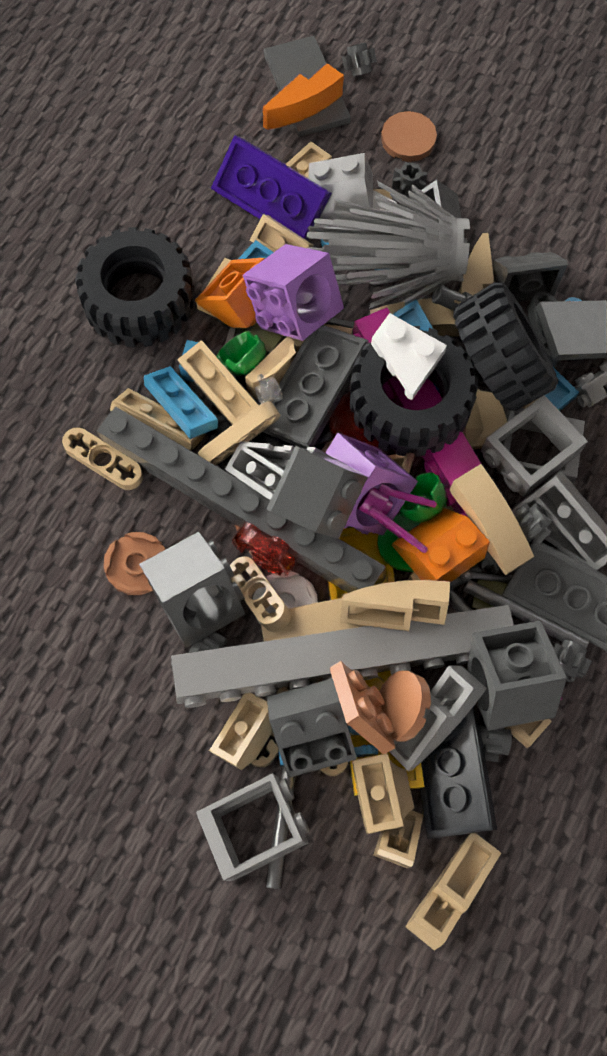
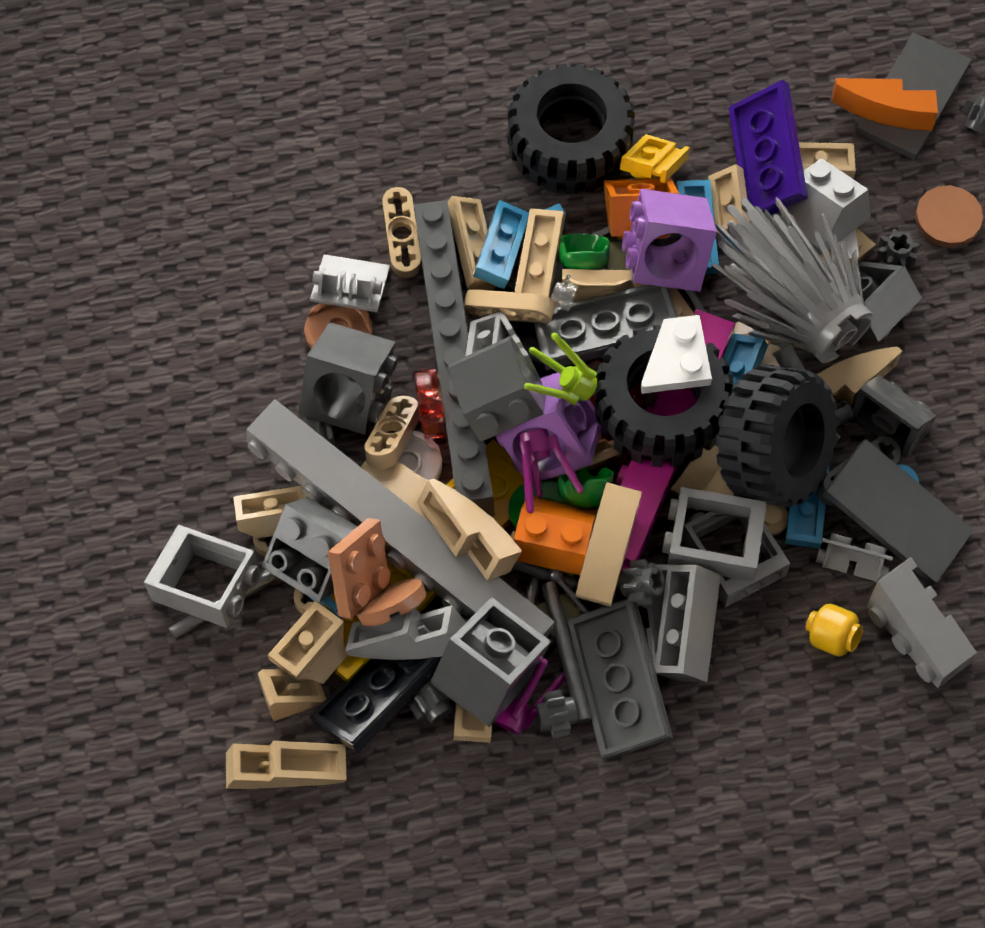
camera: 50 degrees right, 5 degrees down
none -> light grey hinge [310,254,390,312]
none -> lime plant [524,333,597,405]
none -> yellow plate [620,134,690,183]

